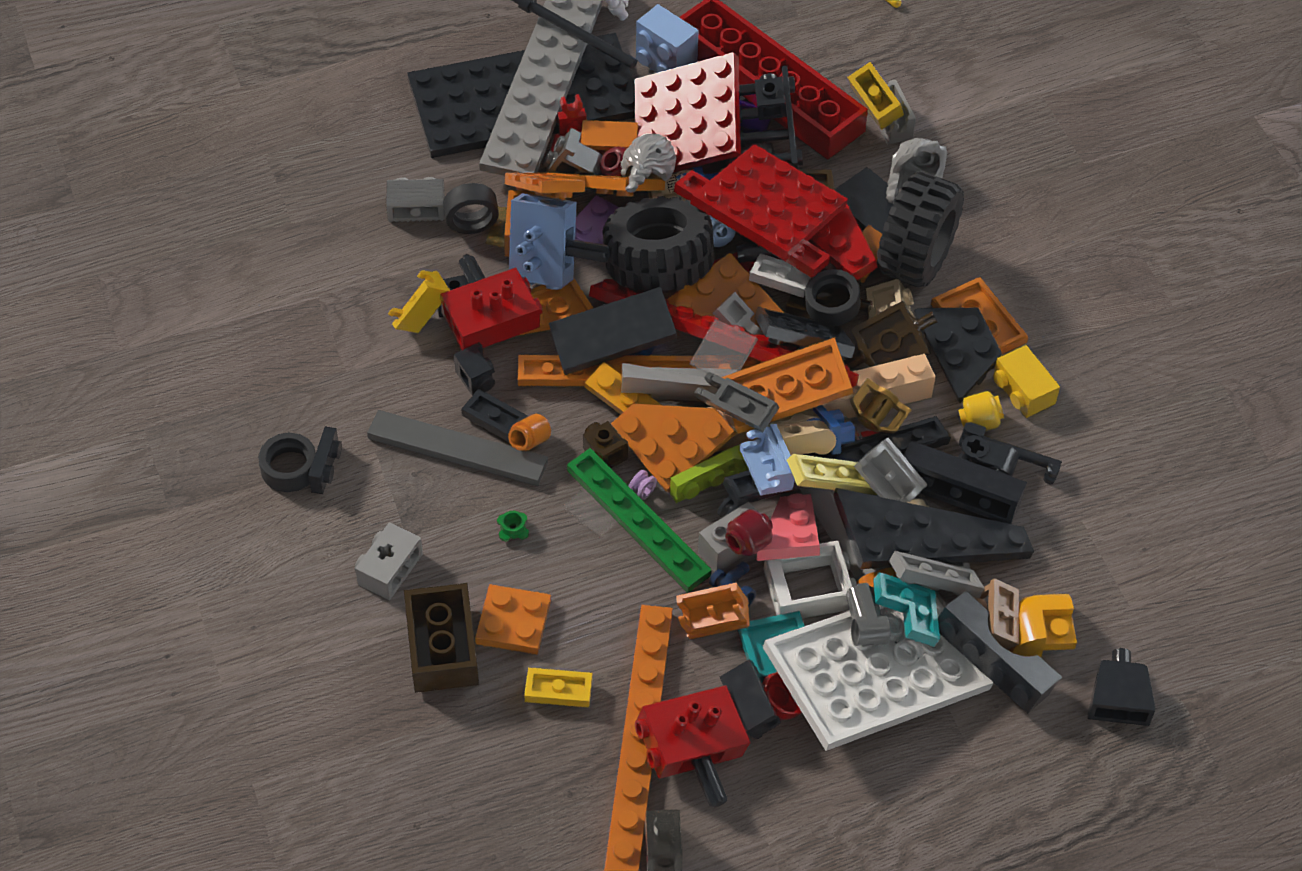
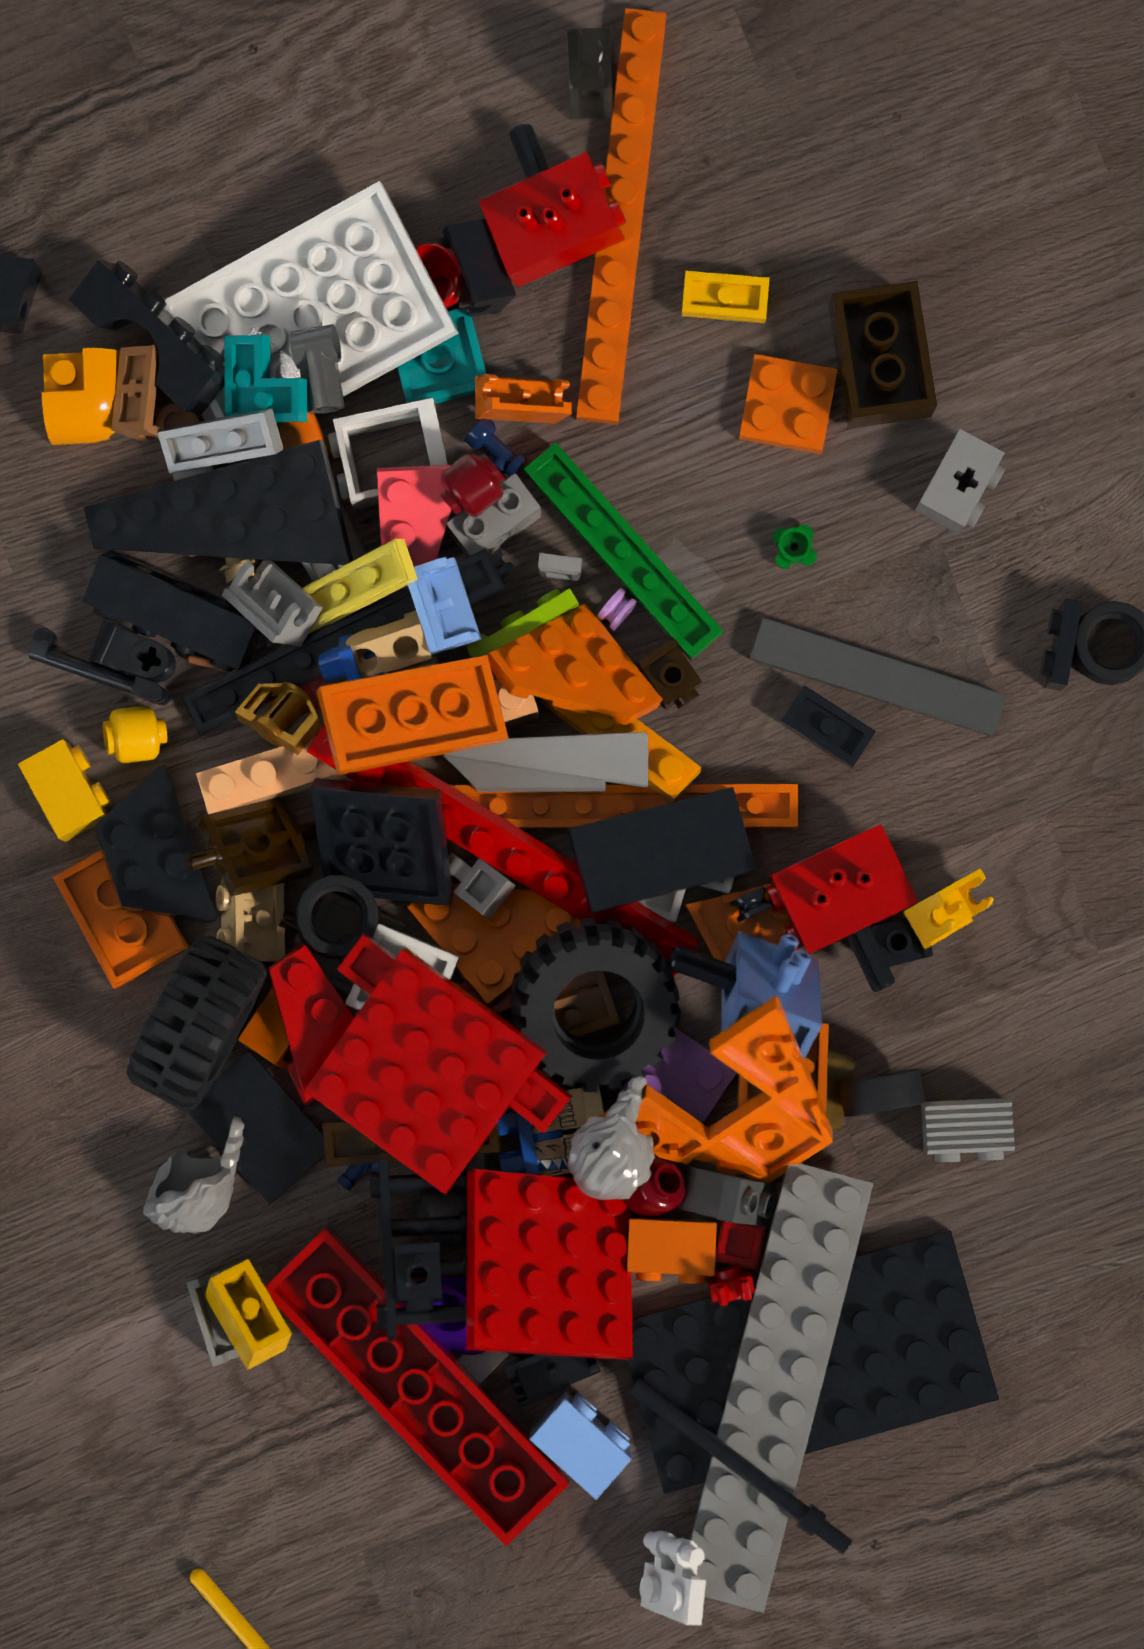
camera: 175 degrees left, 30 degrees up
black brick [454,342,495,396] -> none
orange brick [508,414,551,451] -> none
clear piece [690,319,757,377] -> none
dark grey hinge [694,372,779,433] -> none
none -> light grey tile [538,553,582,582]
none -> black bush [729,887,773,923]

